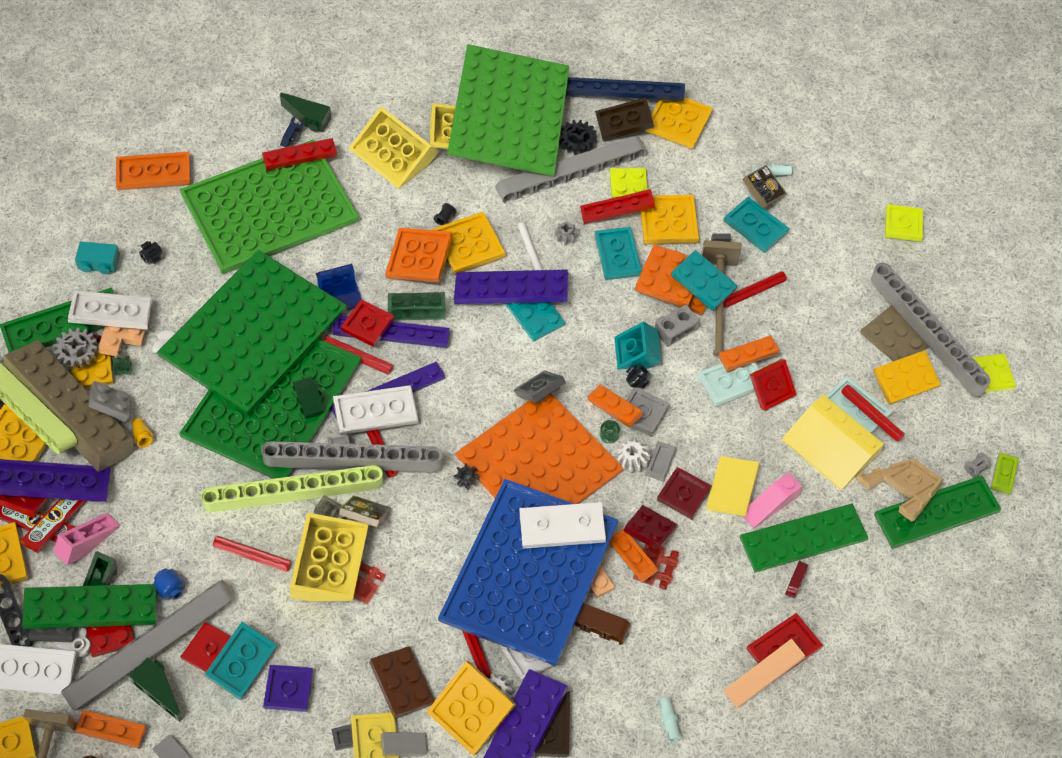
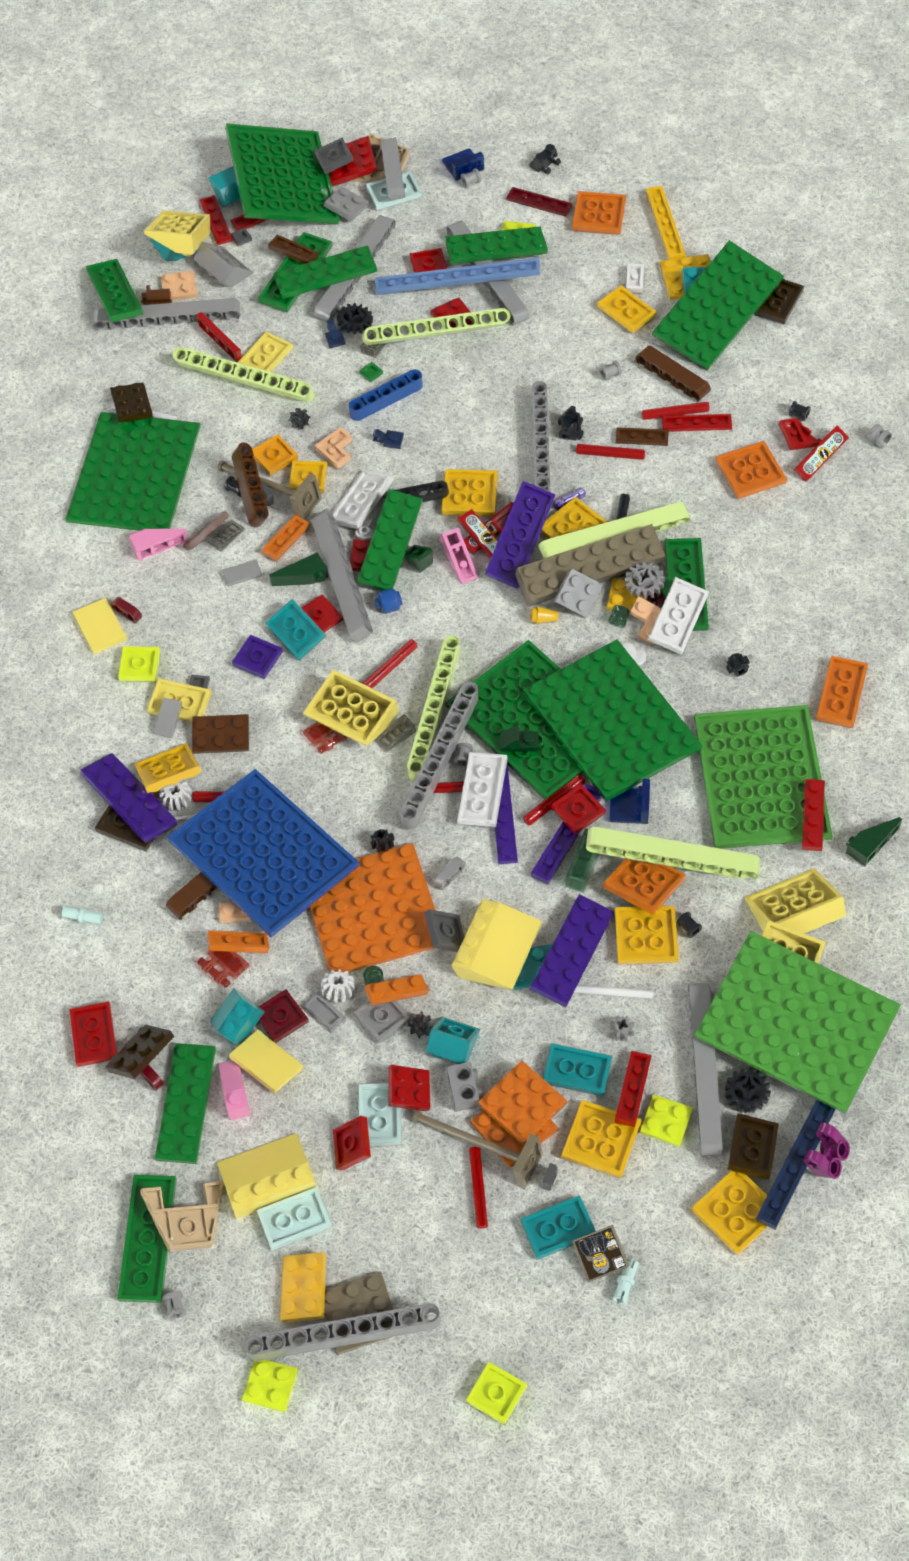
camera: 120 degrees right, 0 degrees up
teal brick [75,241,120,274] -> none
dark blue plate [280,117,304,147] -> none
tile [339,495,391,527] -> none
white plate [519,502,606,549] -> none
dark red plate [623,505,678,551] -> none
teal plate [671,250,738,311] -> none
orange plate [719,335,780,372] -> none
light nougat tile [724,639,805,708] -> none
red axle [841,384,905,442] -> none
lime plate [990,452,1019,495] -> none
none -> dark brown plate [105,1024,175,1079]
none -> teal slope [211,988,265,1044]
none -> red plate [388,1064,430,1111]
none -> light grey beam [434,856,466,890]
none -> light yellow slope [452,899,542,990]
none -> yellowish green beam [586,827,760,880]
none -> magenta piece [804,1123,850,1179]

